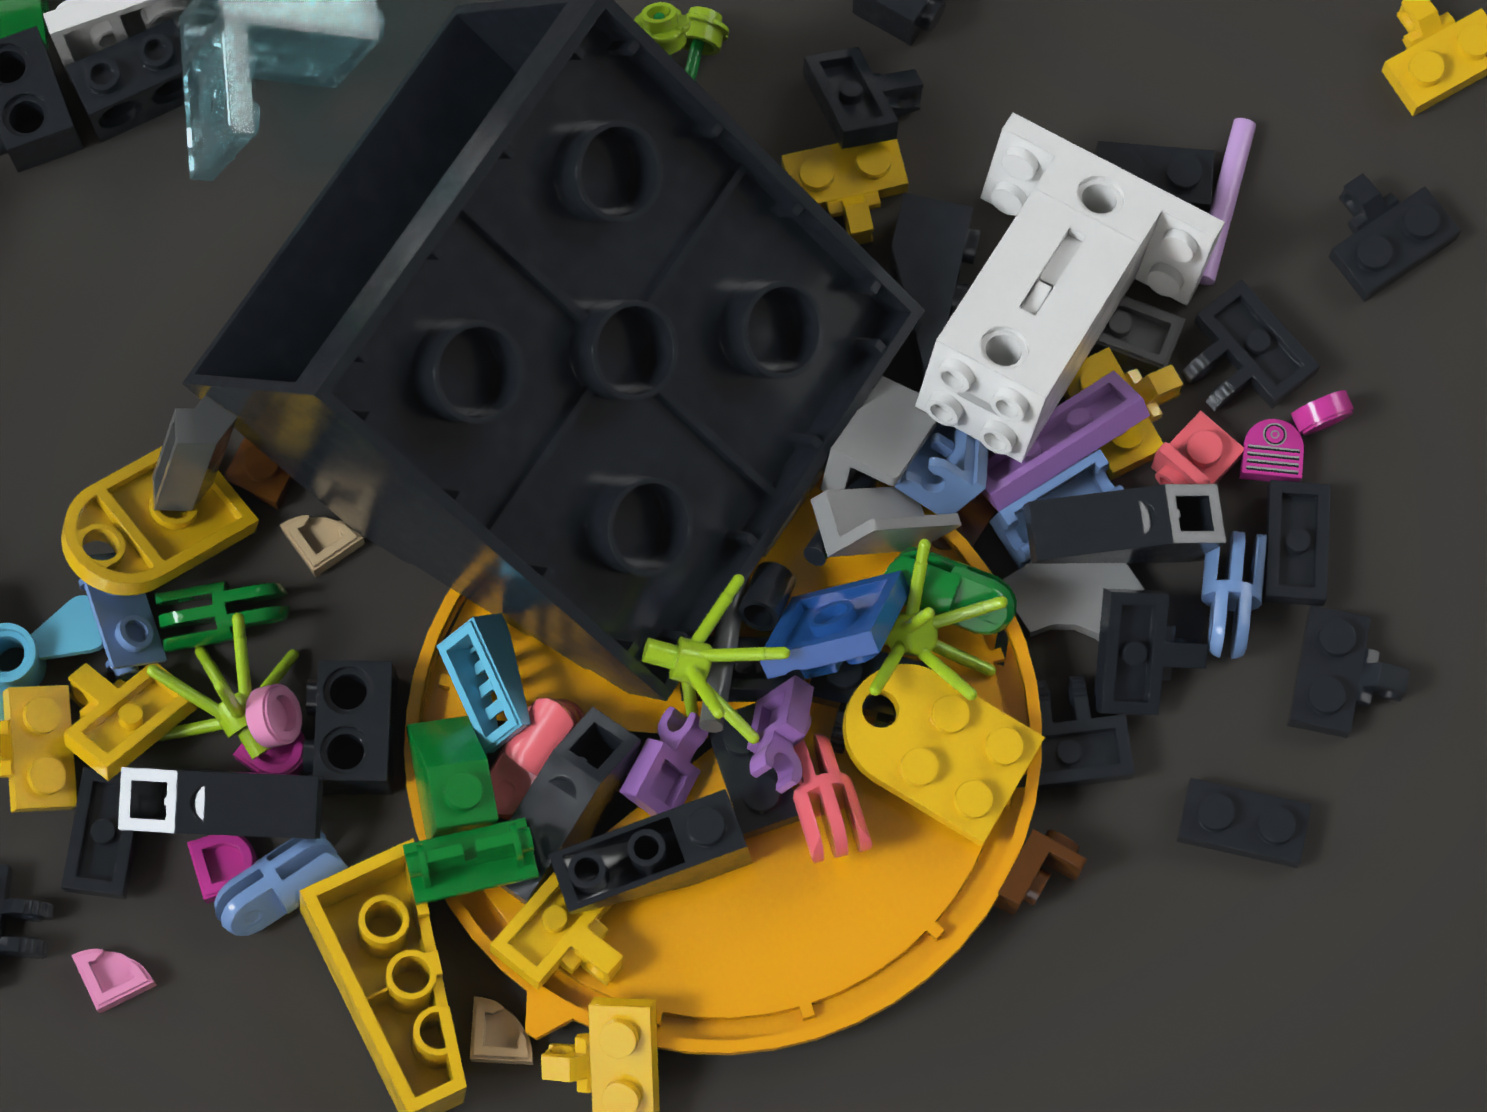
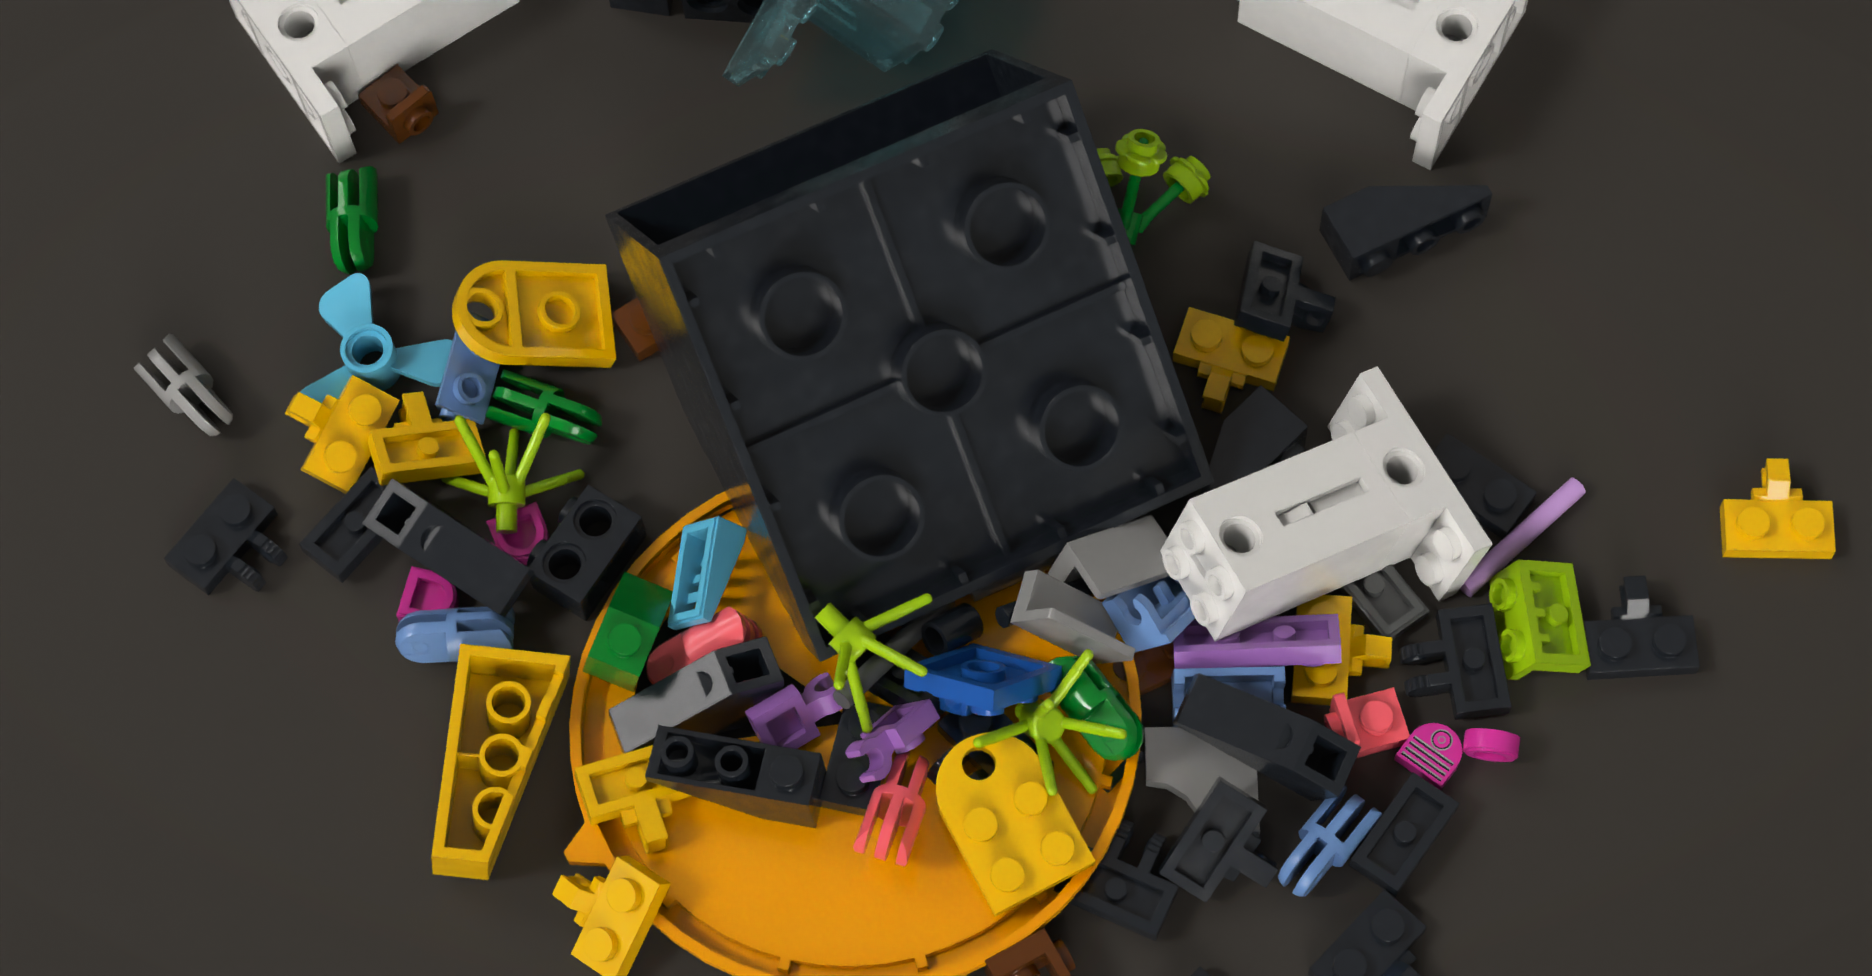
camera: 35 degrees right, 5 degrees down
bright pink tile [71,949,157,1014] -> none
dark grey piece [152,395,237,511] -> none
bright pink tile [245,684,302,748] -> none
tan tile [280,515,365,577] -> none
green hinge [403,817,539,905] -> none
tan tile [470,996,533,1065] -> none
none -> lime bracket [1489,559,1591,680]

